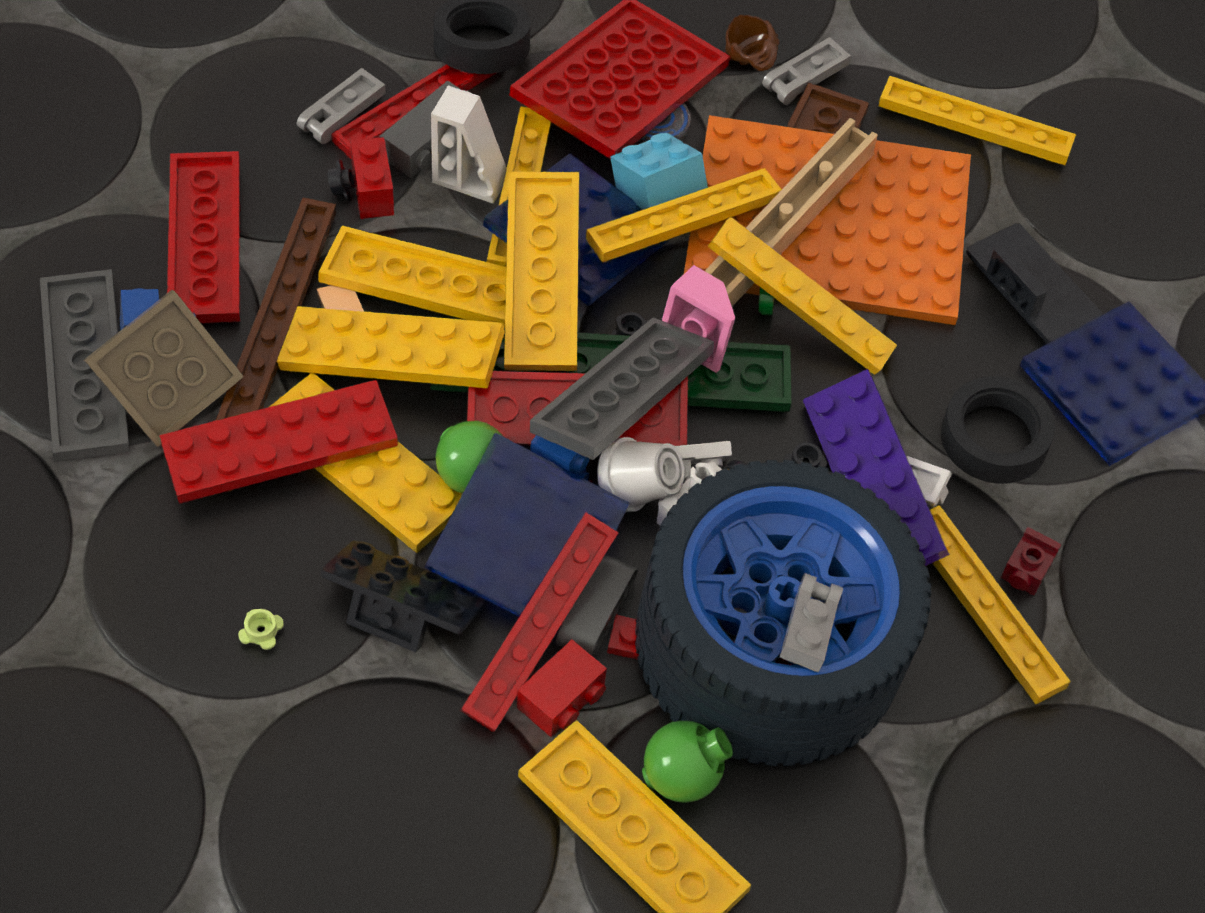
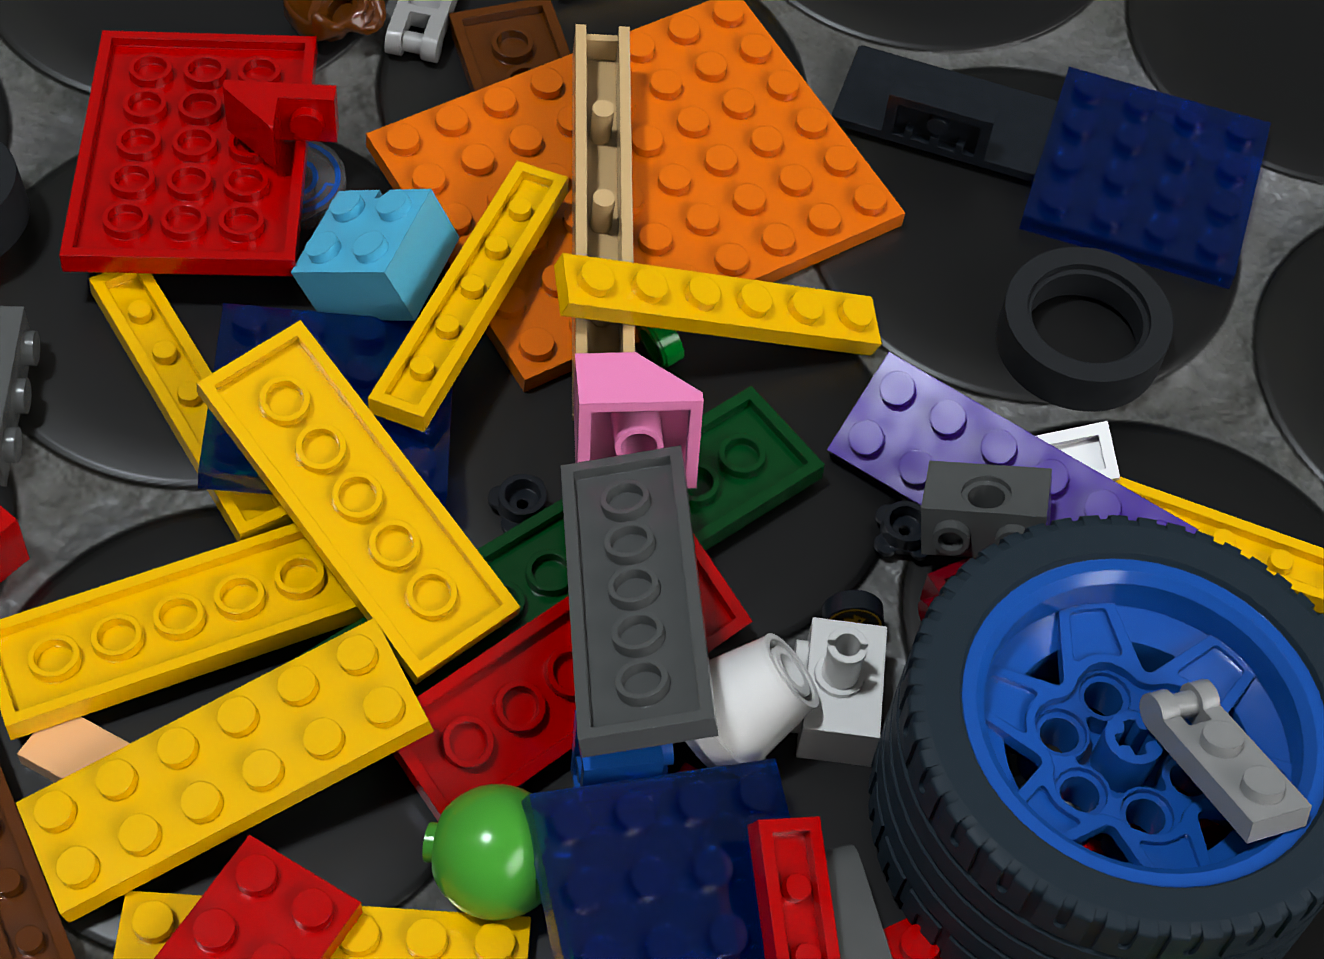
camera: 40 degrees left, 0 degrees up
white wedge [431,86,507,204] -> none
white plate [674,441,732,482] -> none
dark red brick [1001,527,1062,596] -> none
none -> red slope [223,80,339,167]
none -> dark grey brick [921,461,1052,558]

